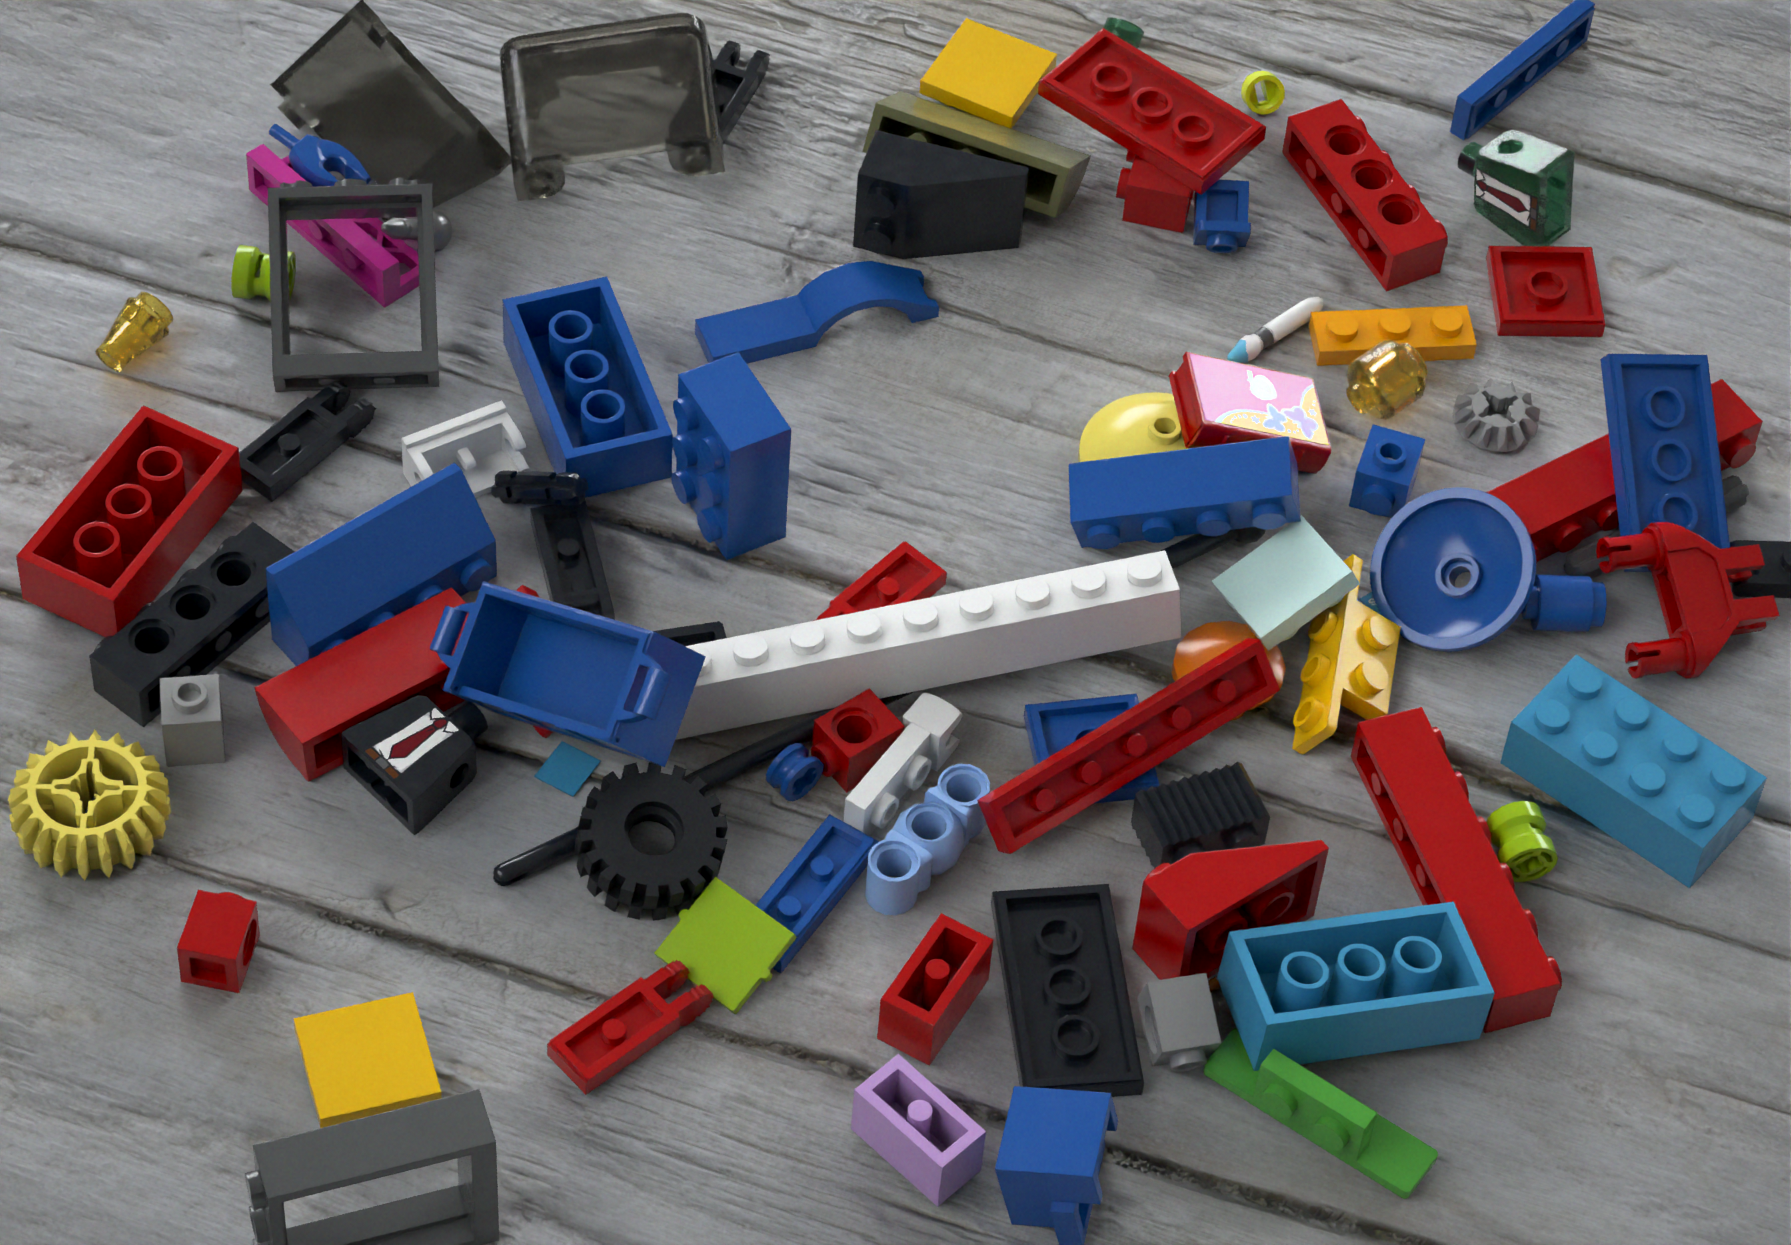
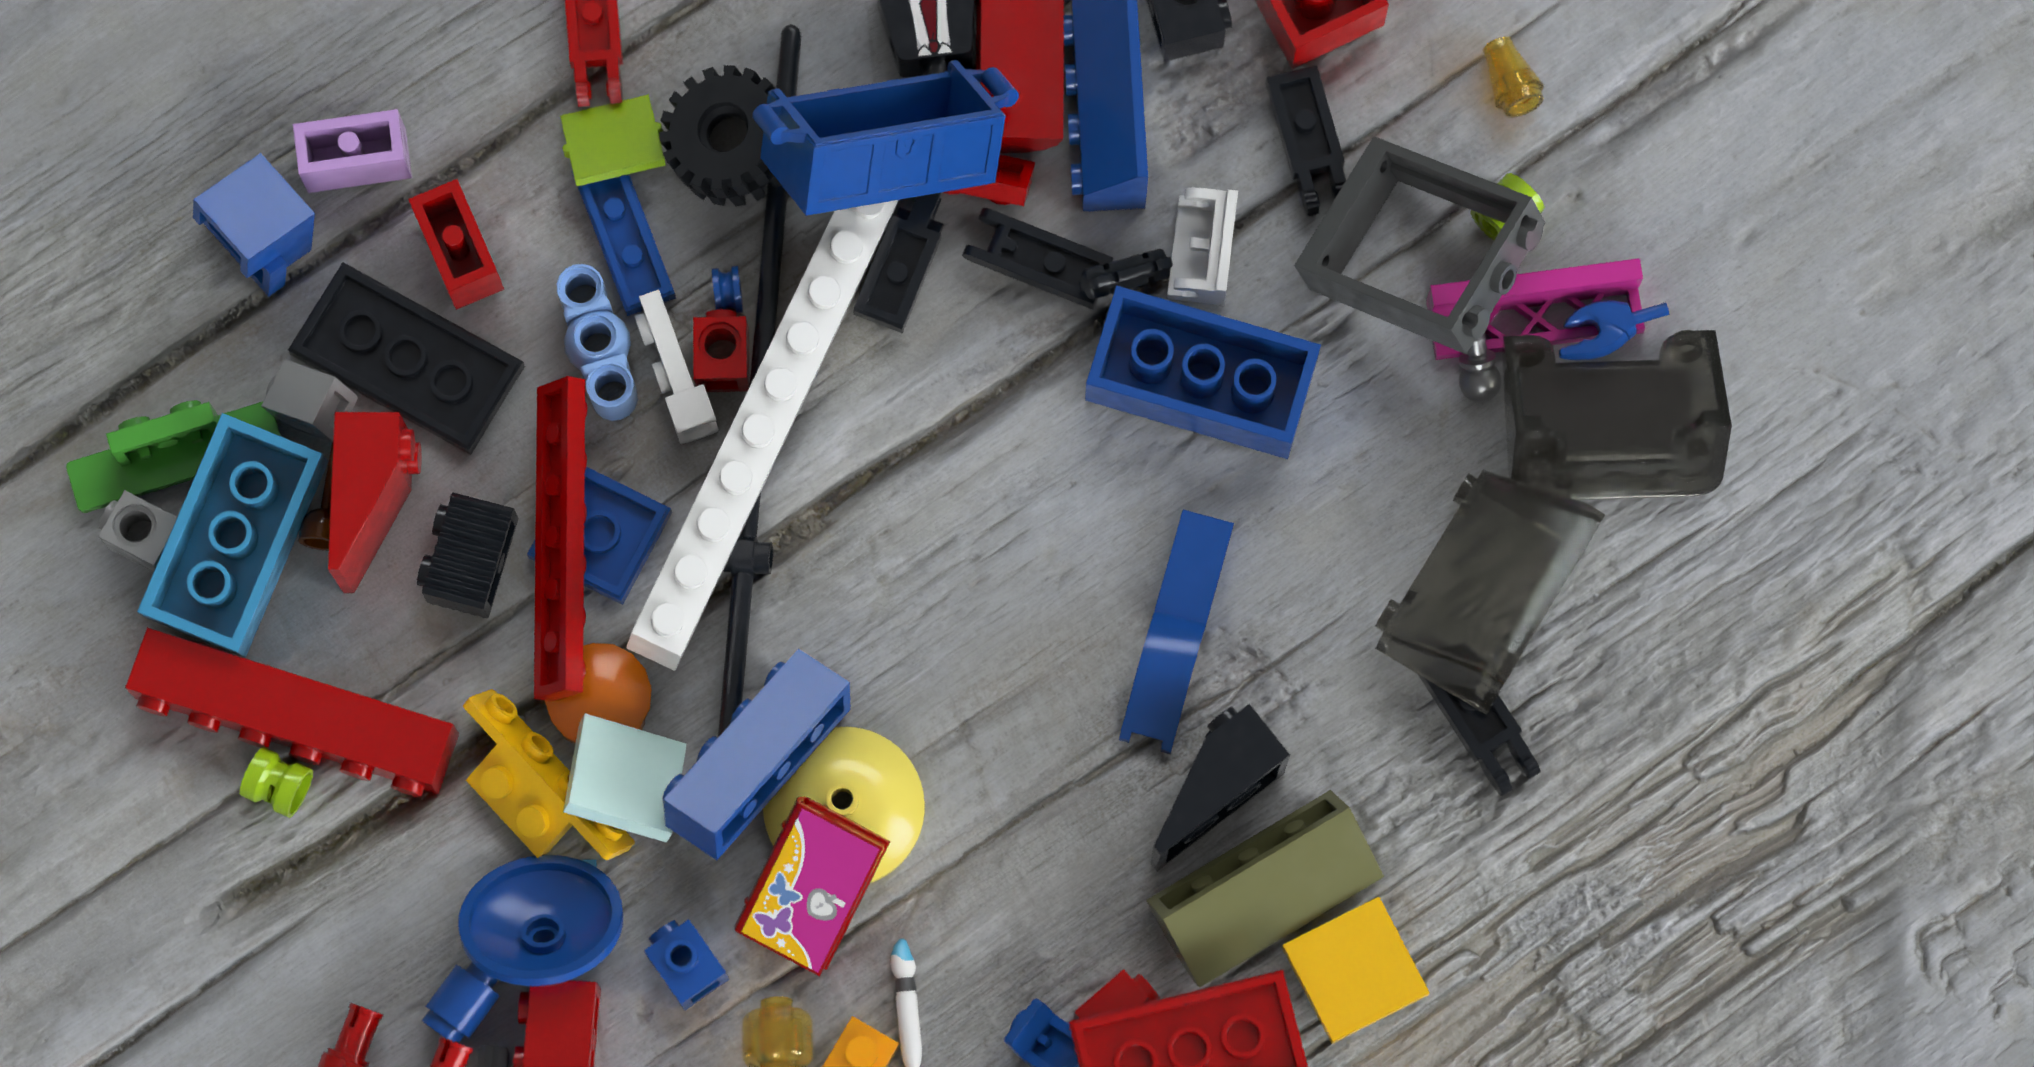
camera: 130 degrees right, 25 degrees up
blue brick [671,352,791,560] -> none
red hinge [813,541,947,621] -> none
dark azure brick [1500,654,1767,888] -> none
none -> light grey brick [98,490,177,572]

